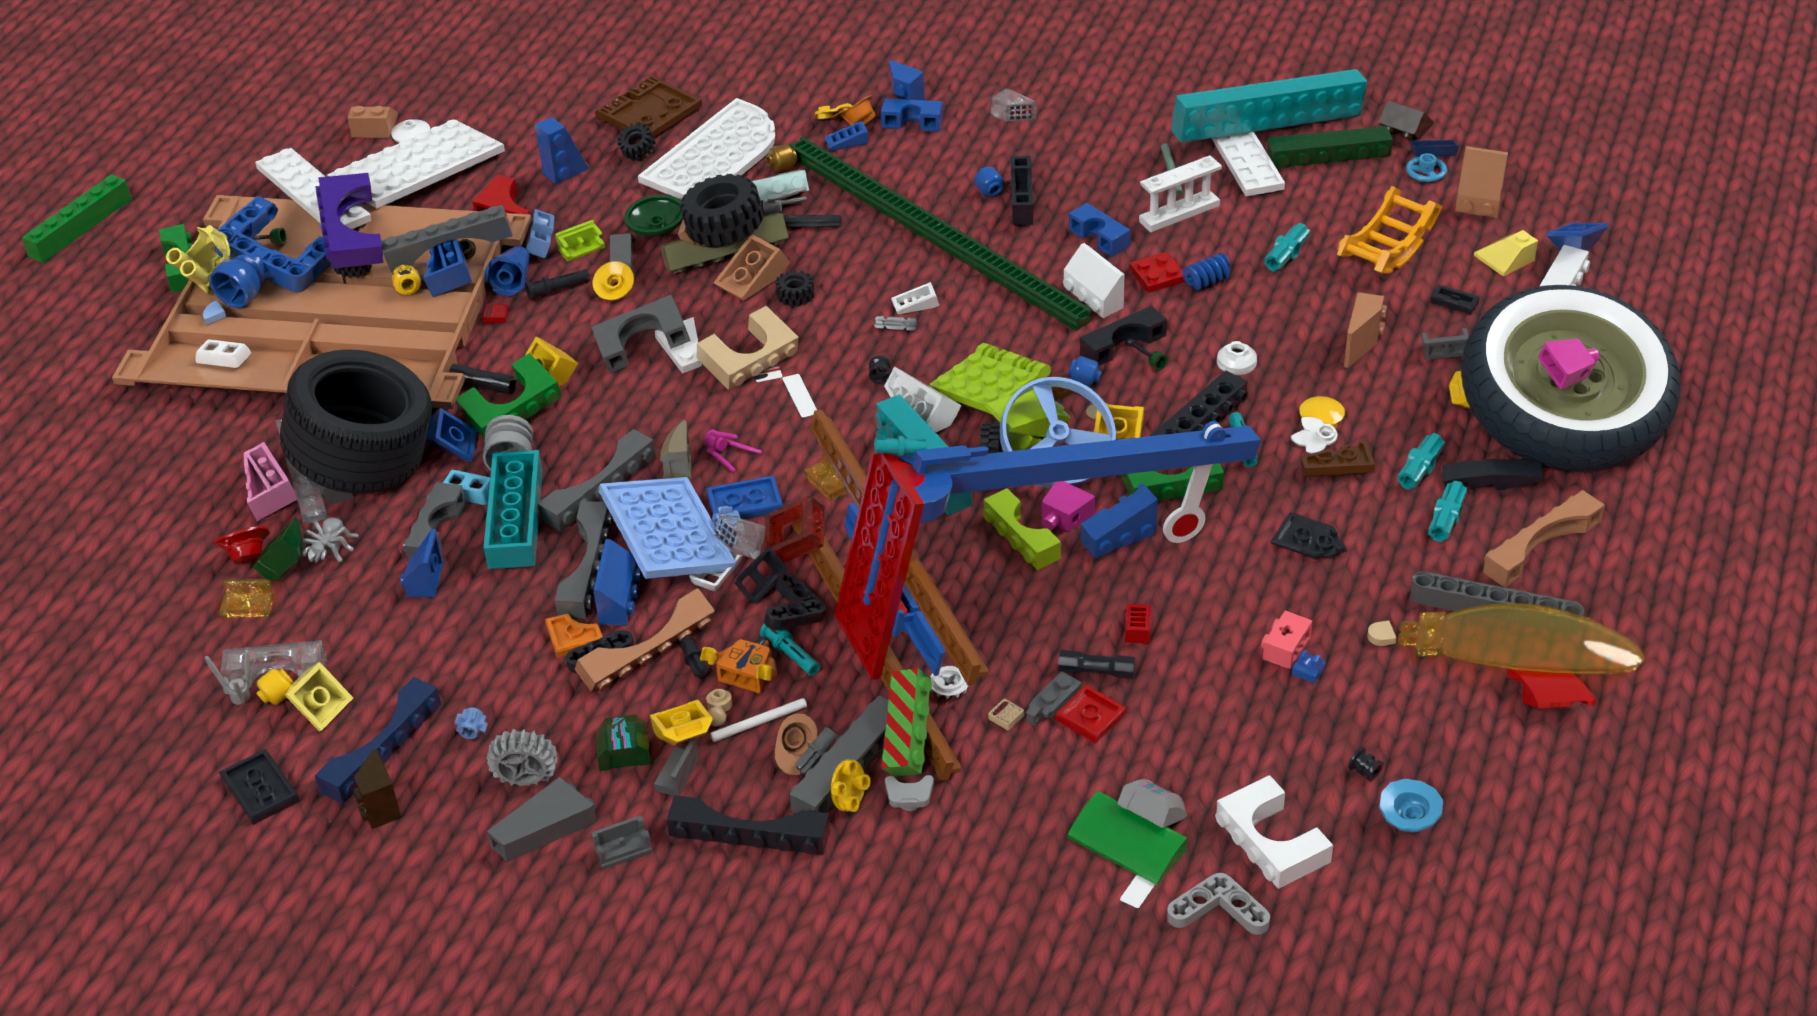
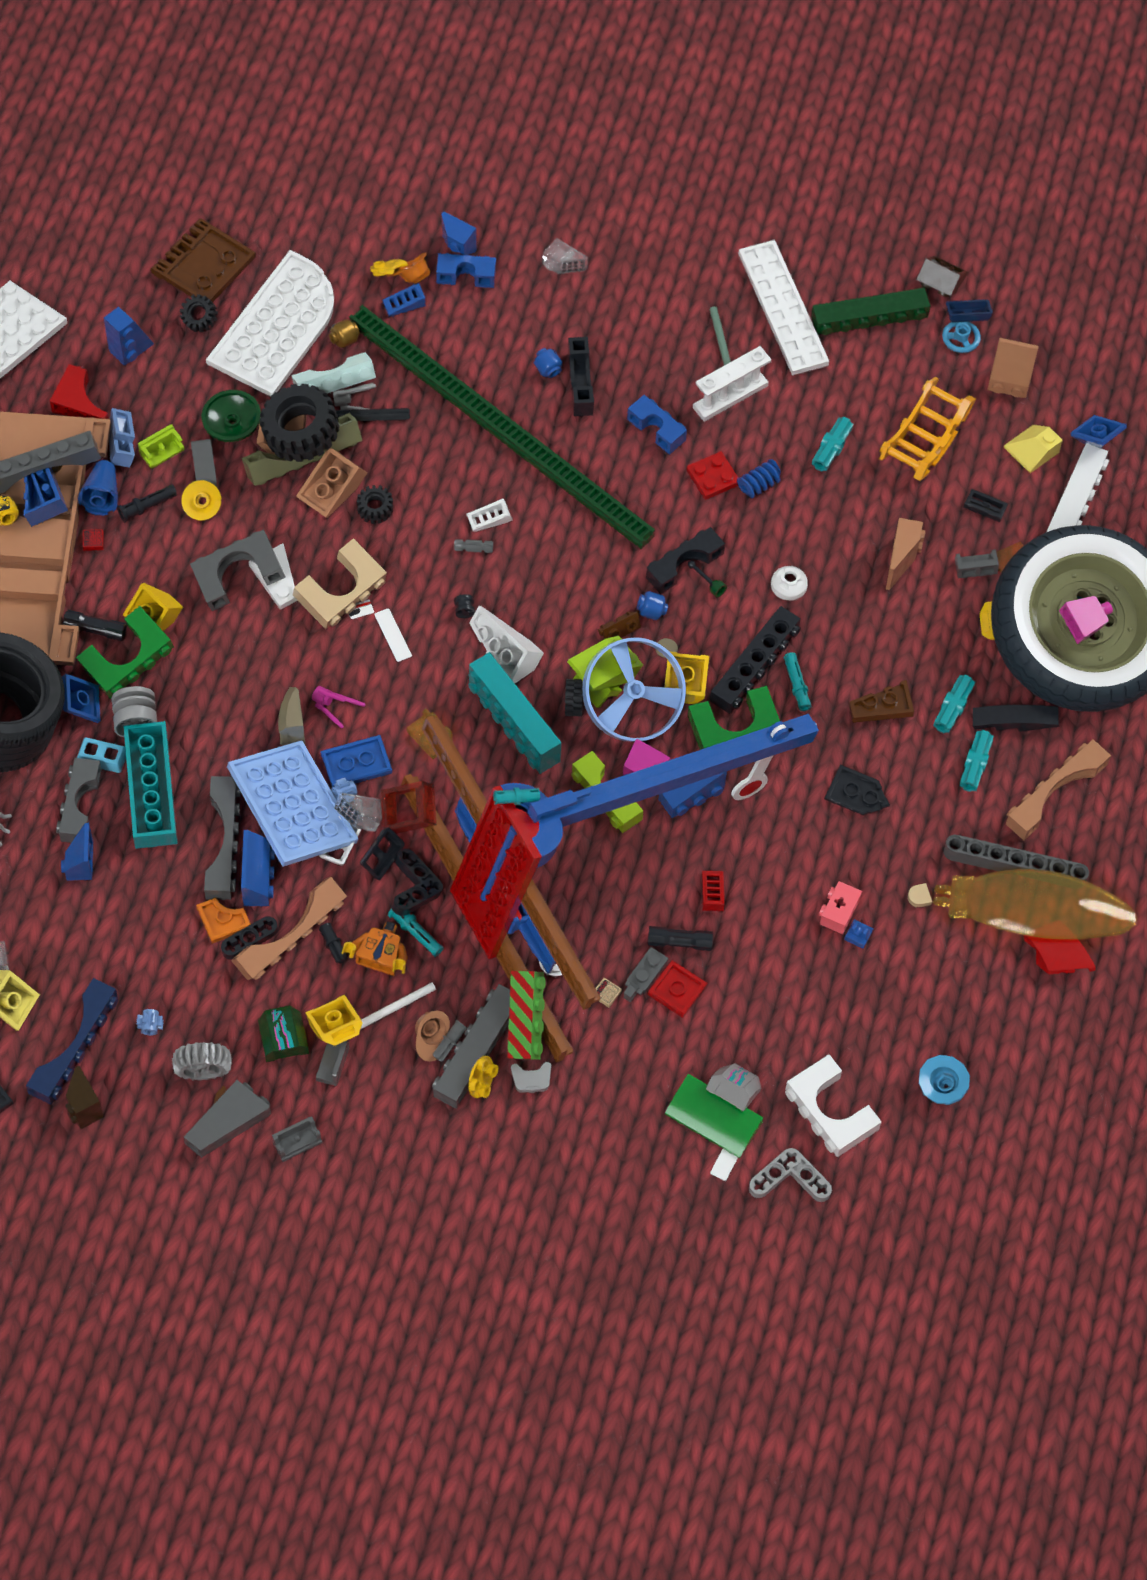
camera: 10 degrees left, 20 degrees up
dark grey arch [537,429,656,532] -> none
black arch [666,795,830,855] -> none
tan plate [706,689,732,727] -> none
lime hinge [929,343,1051,414] -> none
white slope [1063,243,1124,318] -> none
teal brick [1171,69,1367,143] -> none
white plate [1291,417,1338,454] -> none
yellow dish [1300,396,1345,429] -> none
black bush [1348,747,1384,782] -> none

